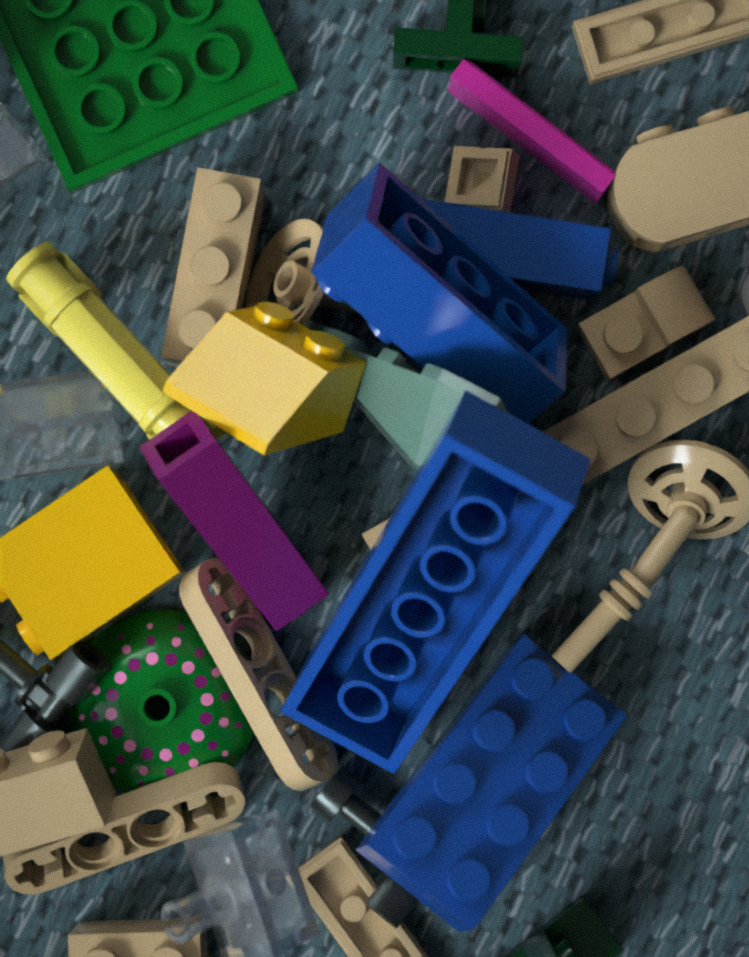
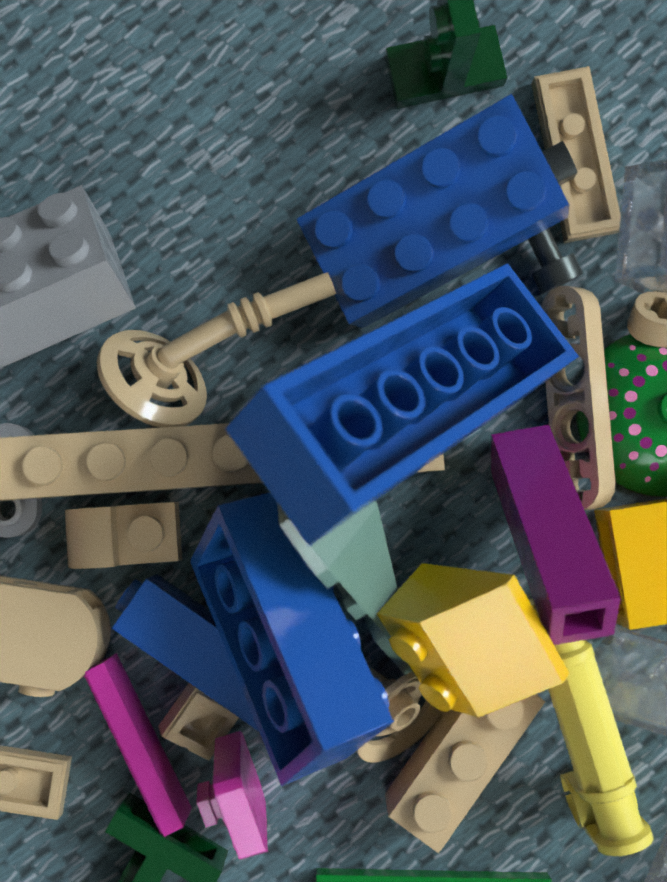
camera: 155 degrees left, 0 degrees up
none -> dark pink piece [196,731,268,860]

